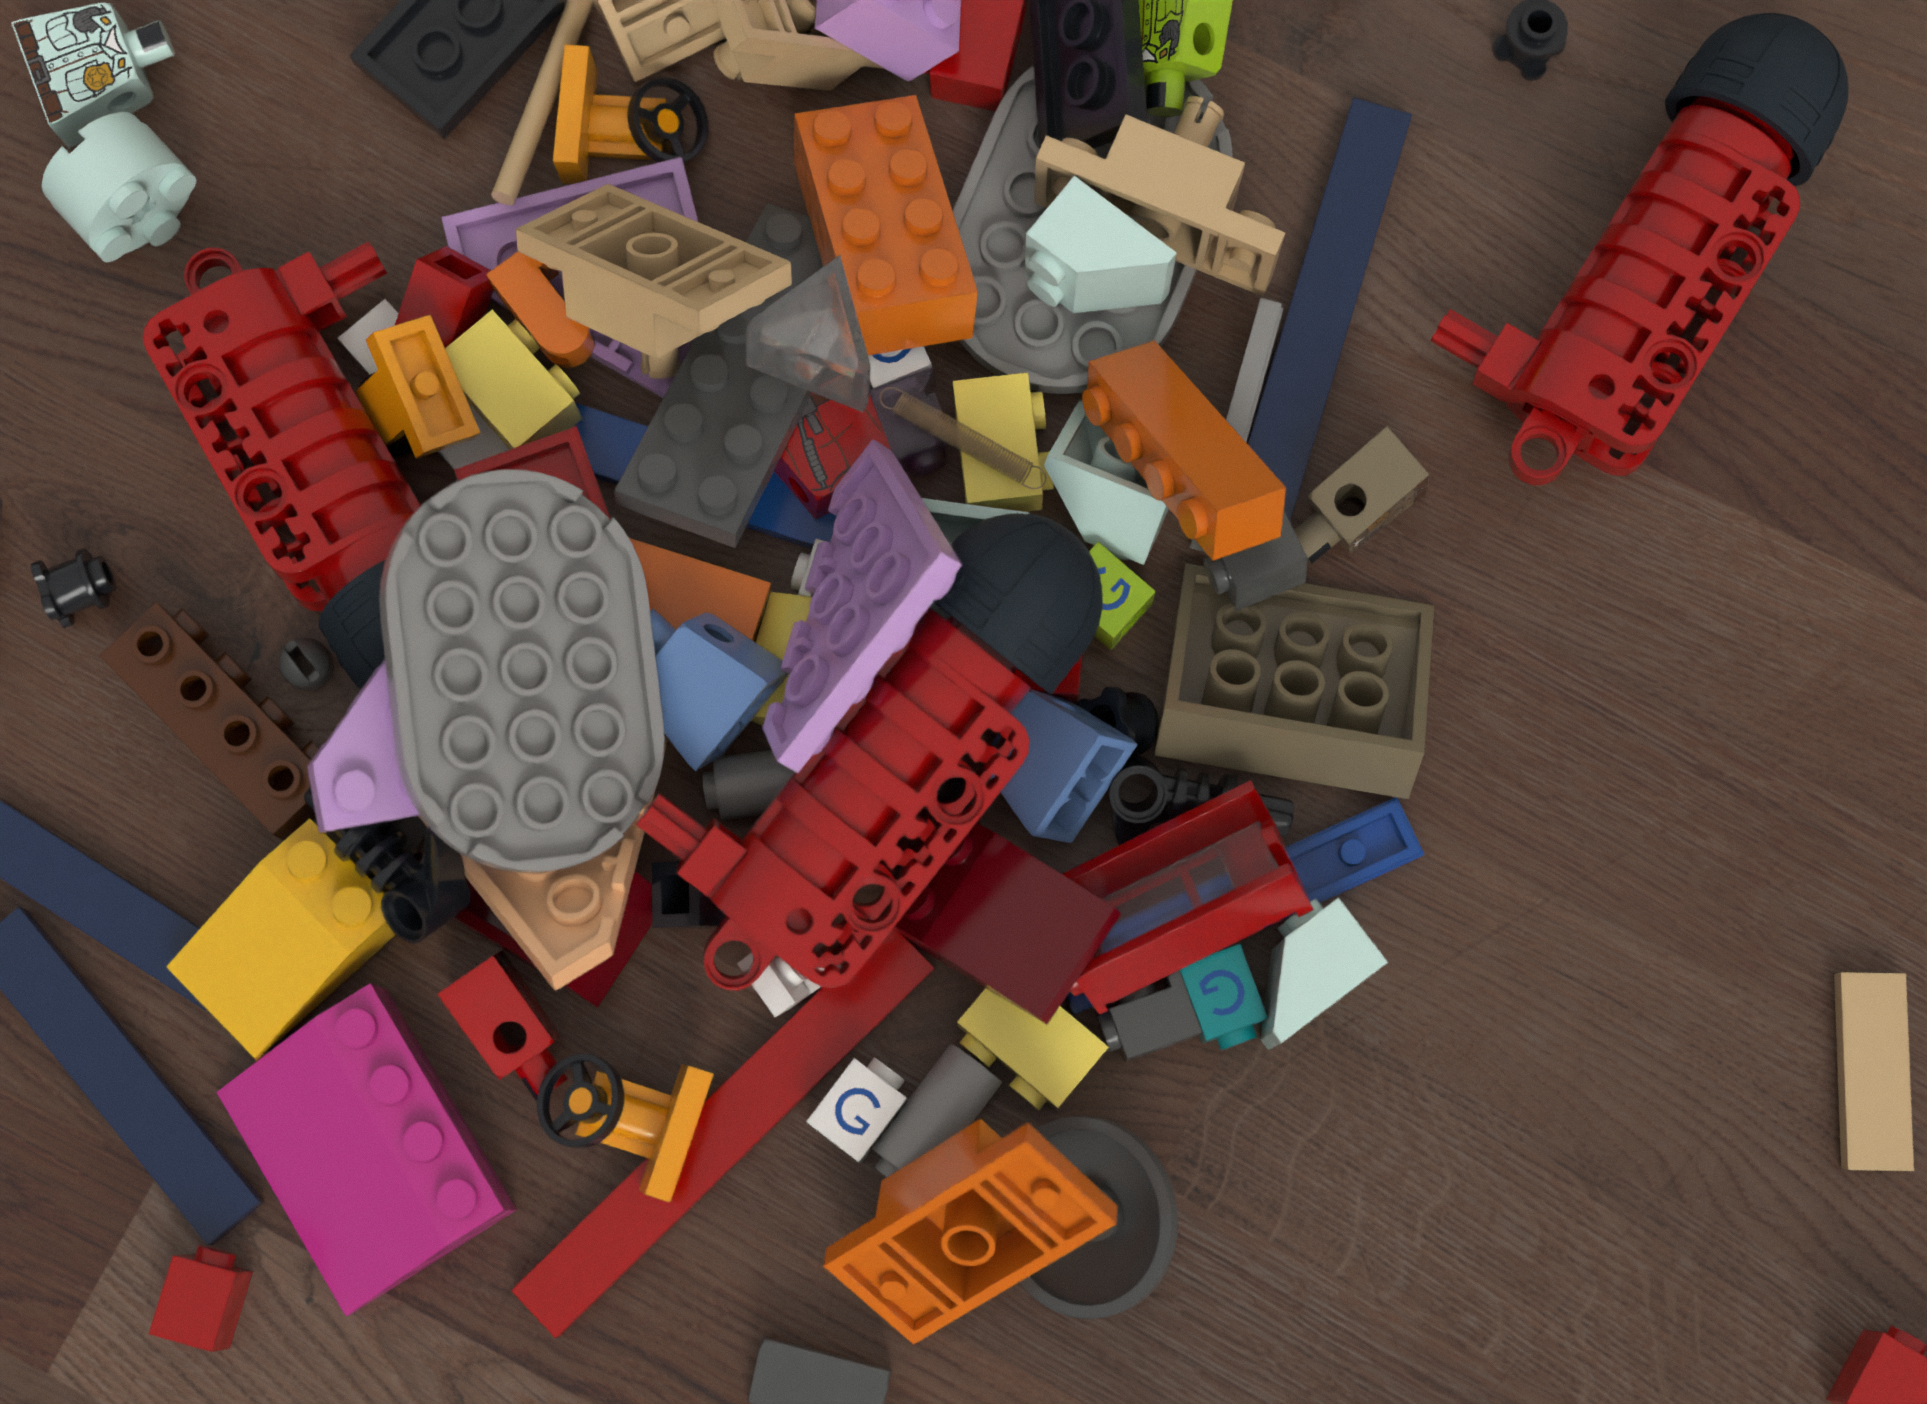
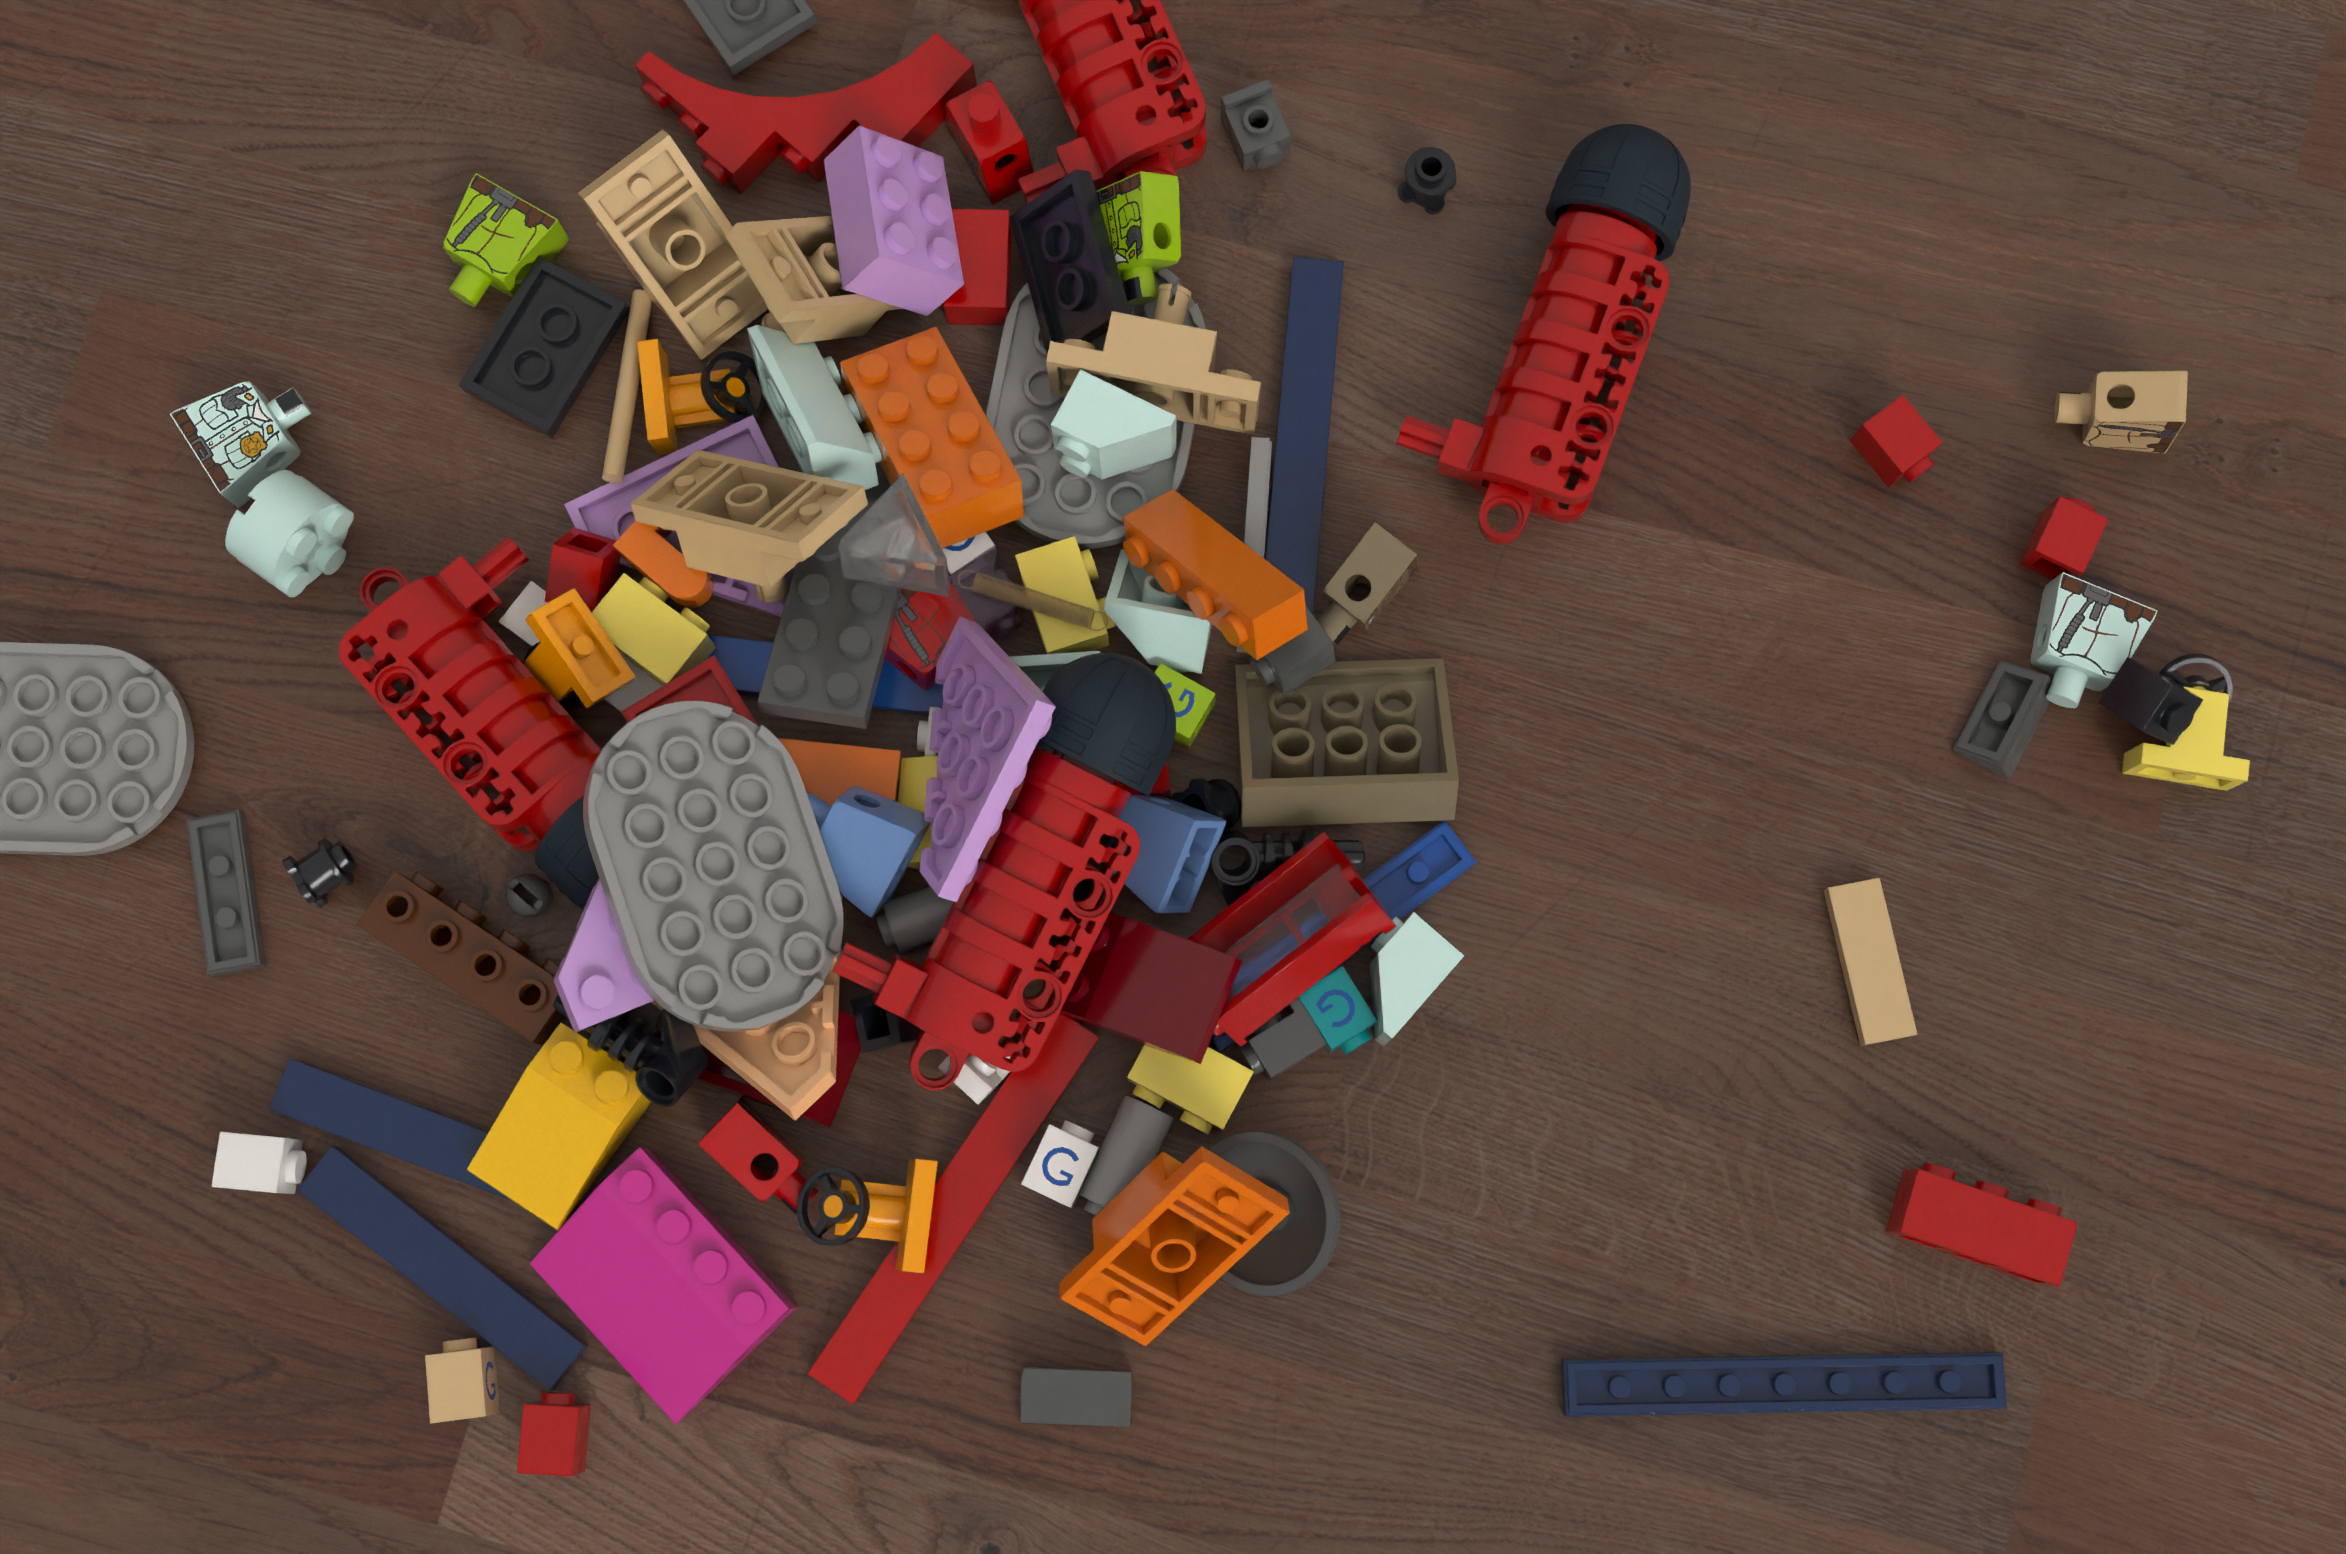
camera: 15 degrees left, 0 degrees up
none -> tan brick [425,1338,500,1424]
none -> light aqua slope [747,325,882,490]

